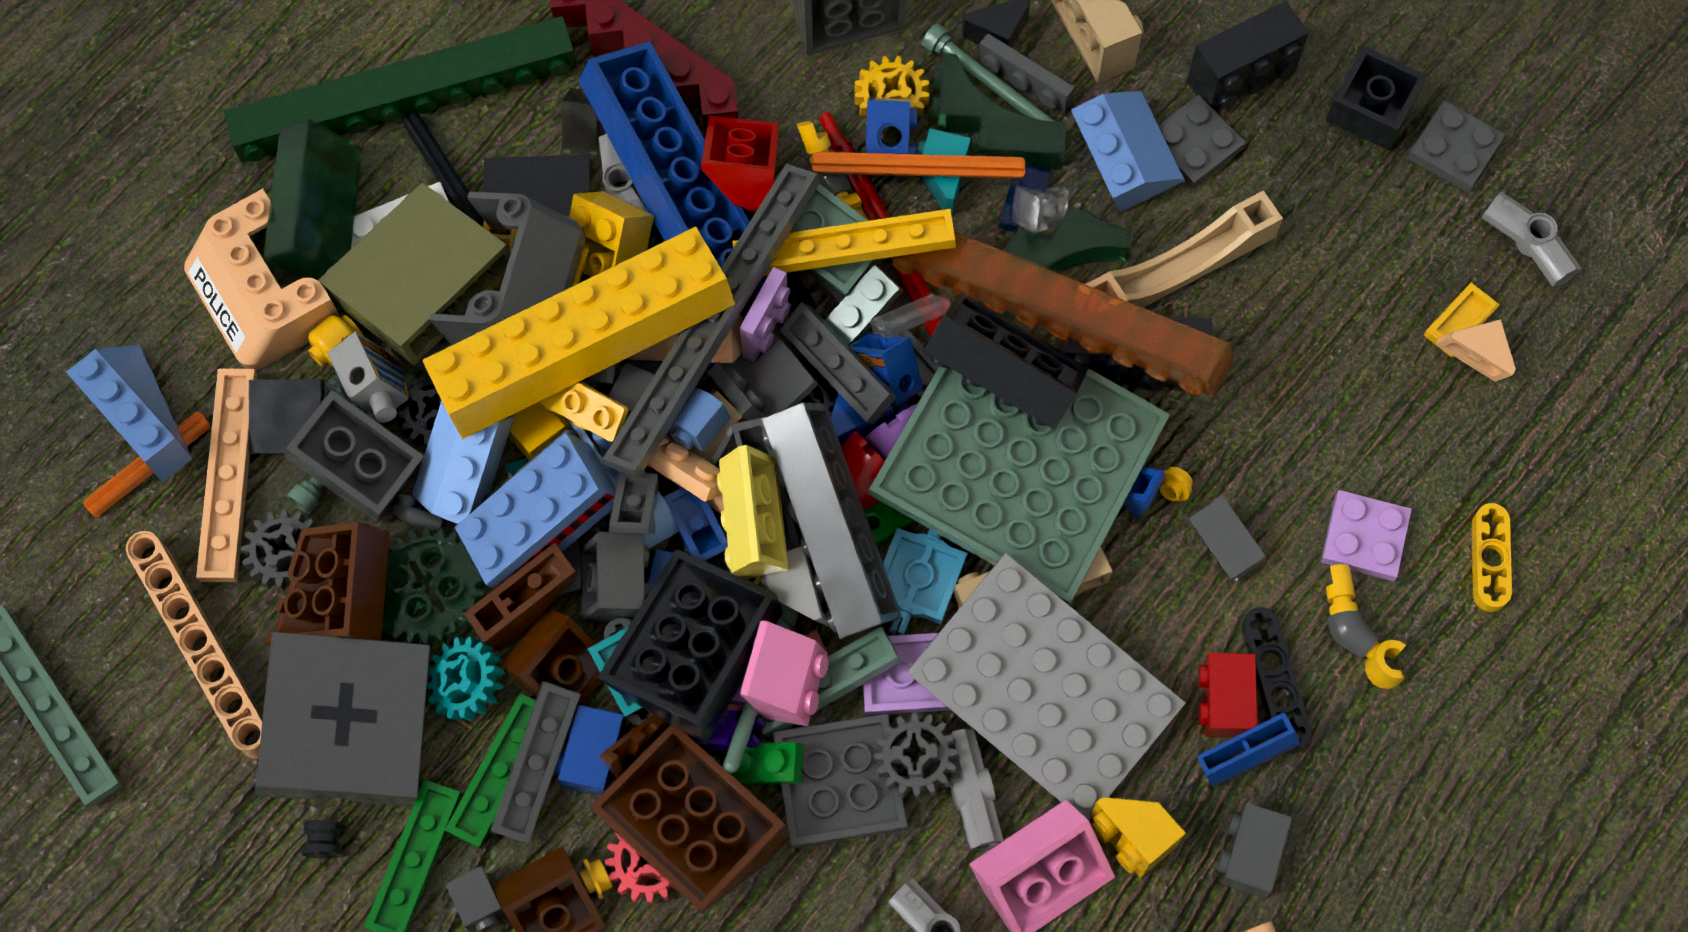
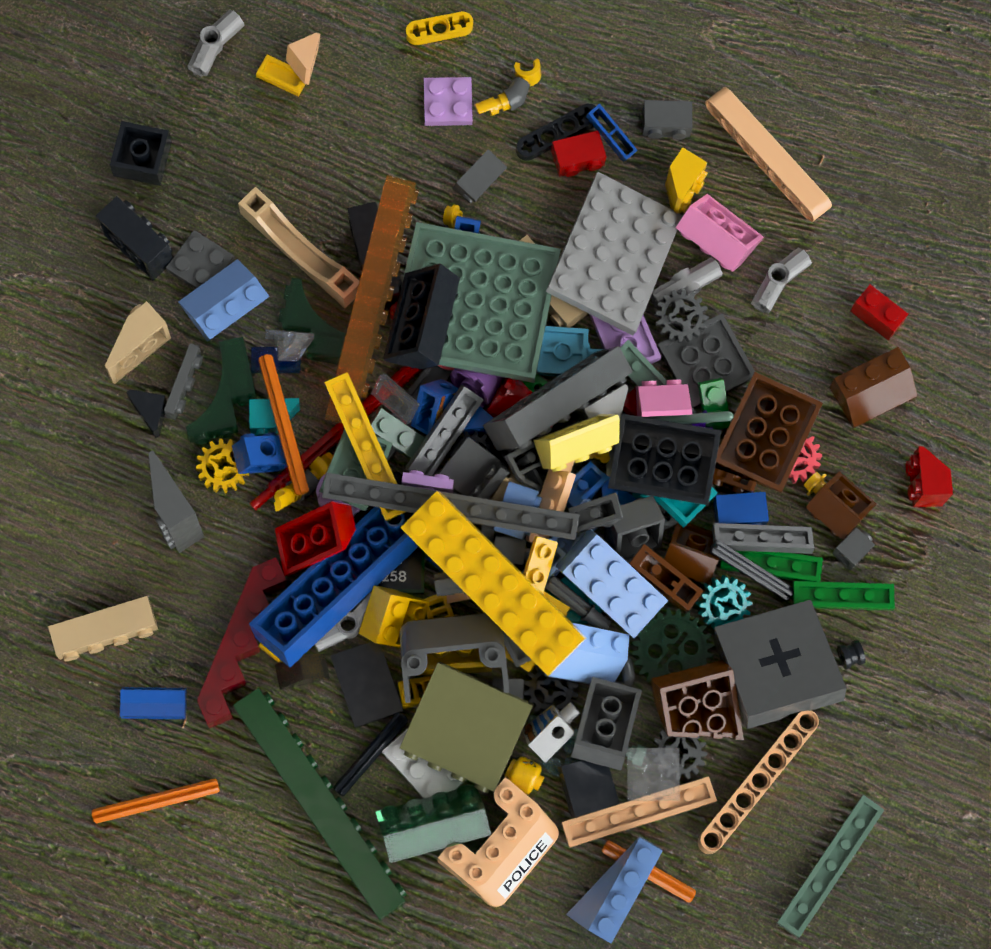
camera: 115 degrees left, 5 degrees up
sand green piece [921,23,1060,135] -> none
dark grey plate [1407,100,1506,193] -> none
none -> clear plate [627,748,680,801]
none -> axle [710,540,794,601]

